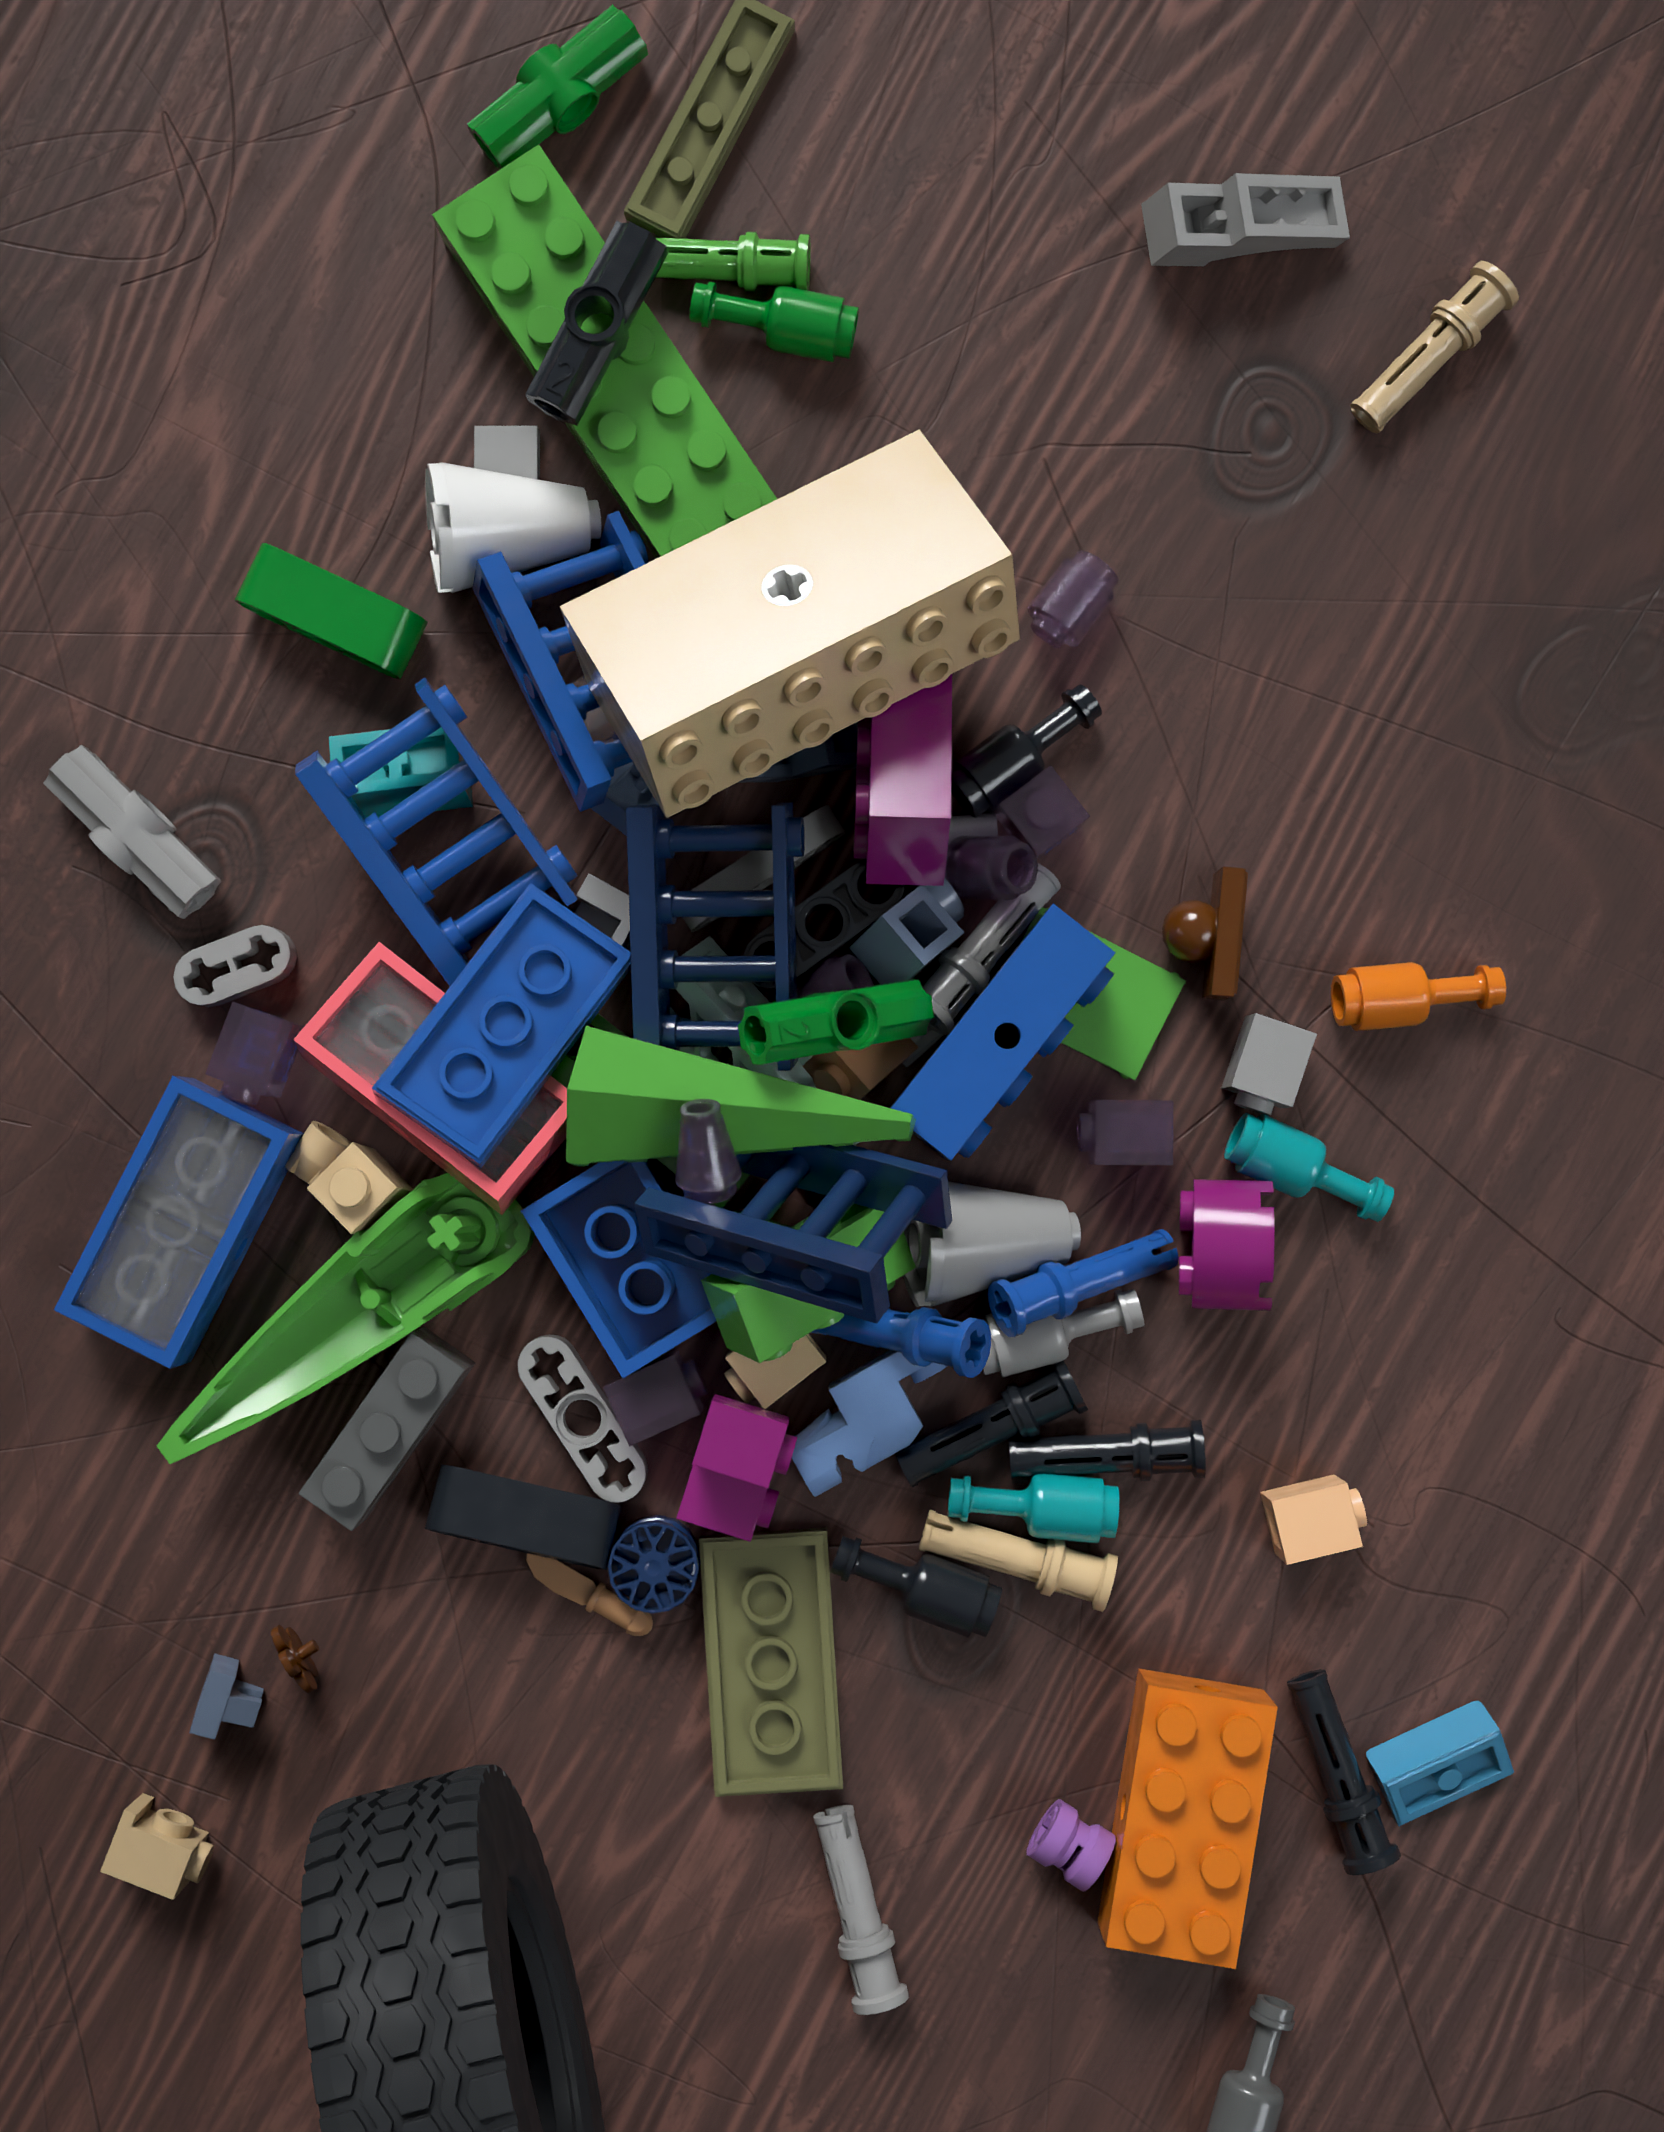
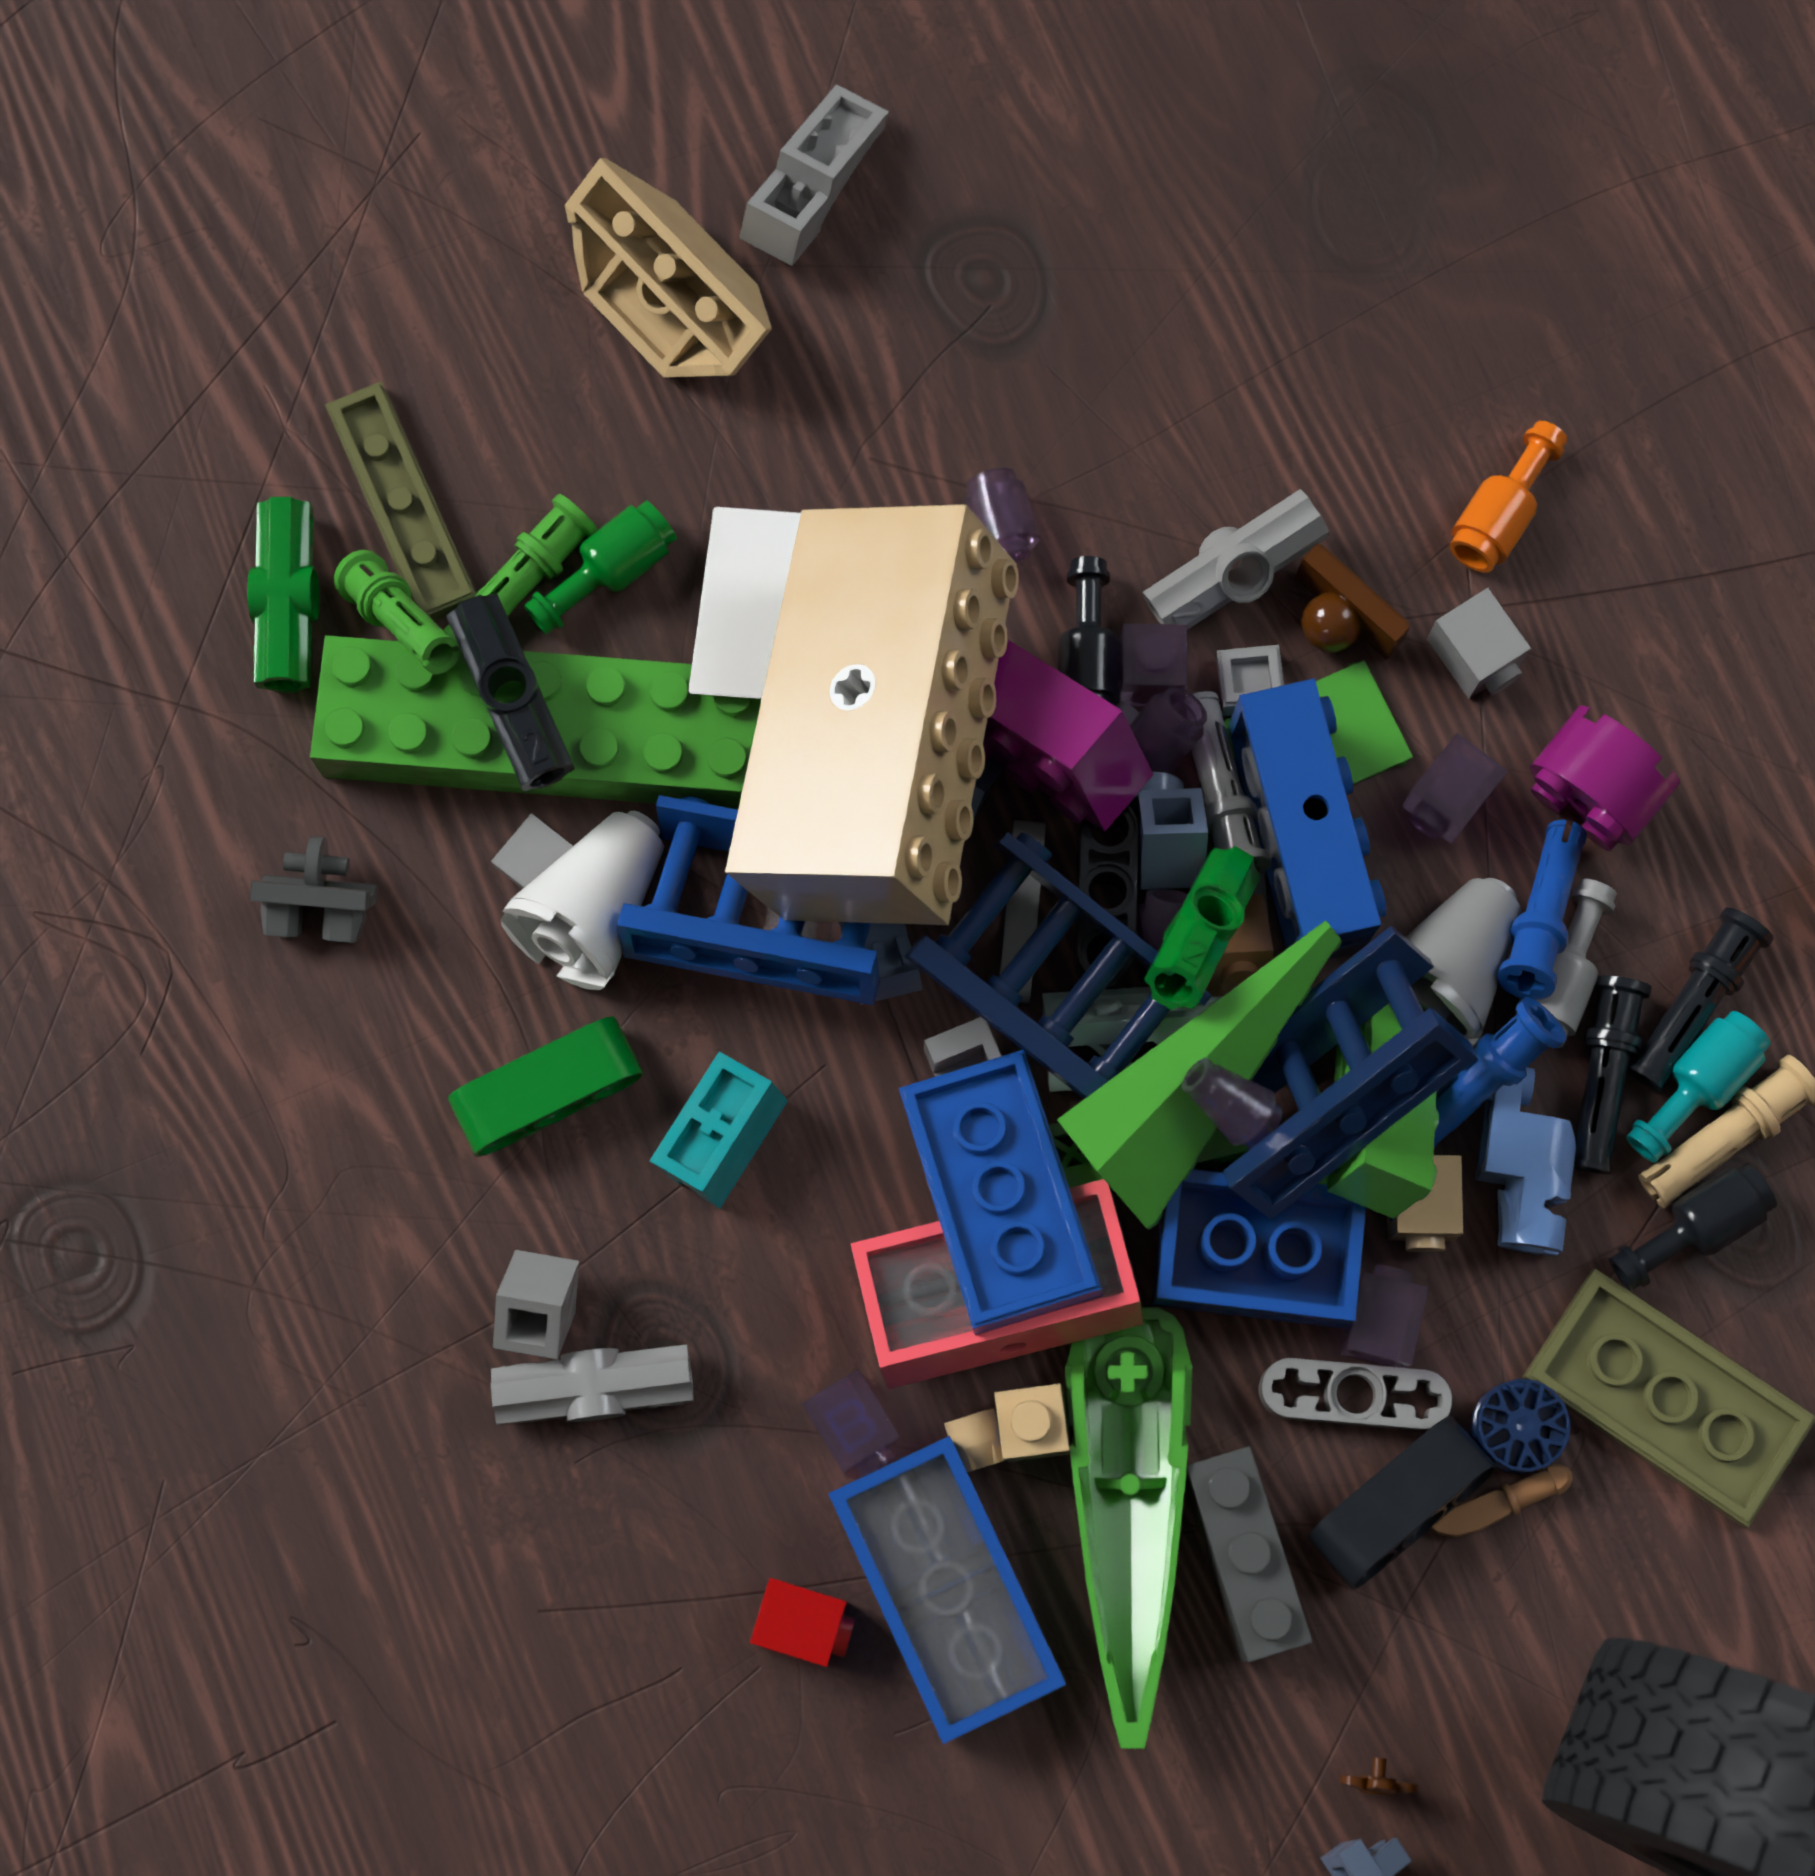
camera: 55 degrees left, 10 degrees down
light grey beam [173,925,297,1007] -> none
blue fence [295,678,578,986] -> none
magenta brick [676,1394,798,1542] -> none
teal piece [1224,1113,1394,1222] -> none
tan pin [1350,261,1519,434] -> none
none -> dark grey hips [250,836,378,943]
none -> bright green pin [334,550,460,674]
none -> light grey brick [493,1250,579,1360]
none -> tan wedge [565,158,772,377]
none -> white sticker [689,507,801,699]
none -> red brick [750,1578,856,1667]
none -> light grey piece [1143,489,1330,640]
none -> light grey tile [1216,645,1284,716]

